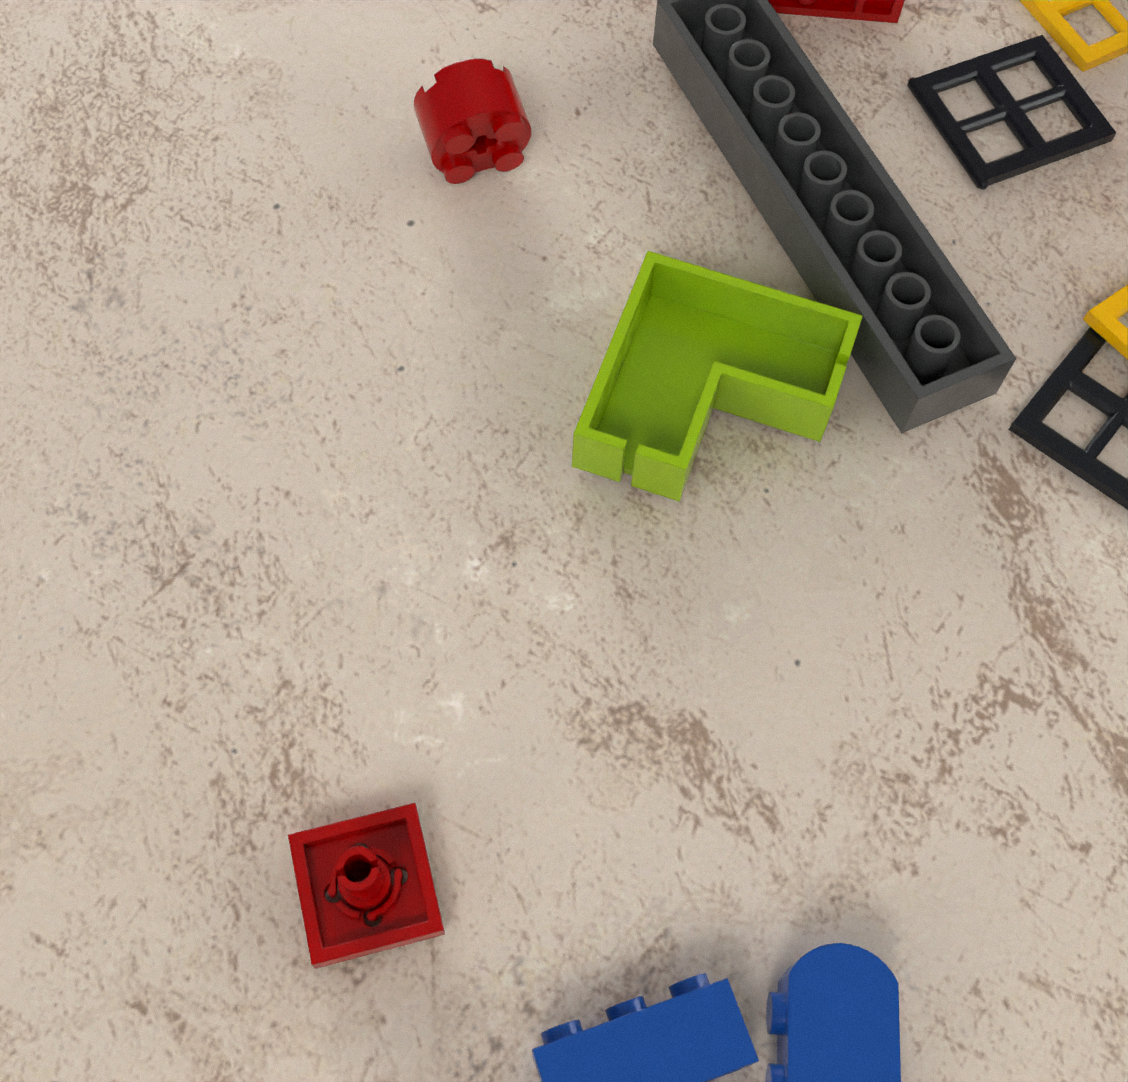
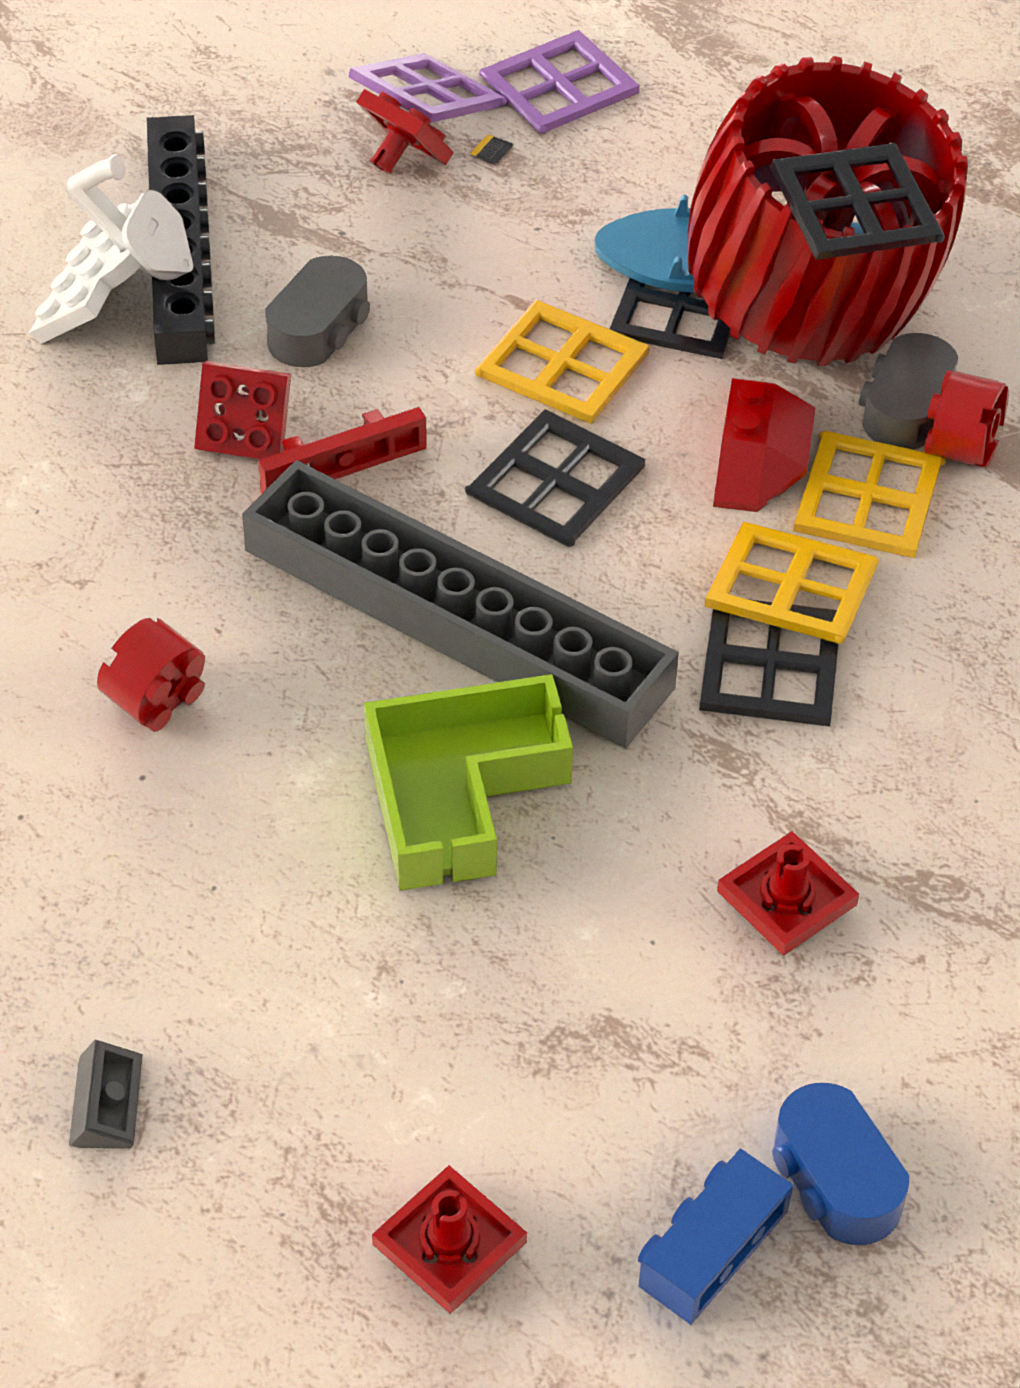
camera: 30 degrees left, 15 degrees down
none -> dark grey slope [69,1039,143,1148]
none -> red plate [717,831,859,956]

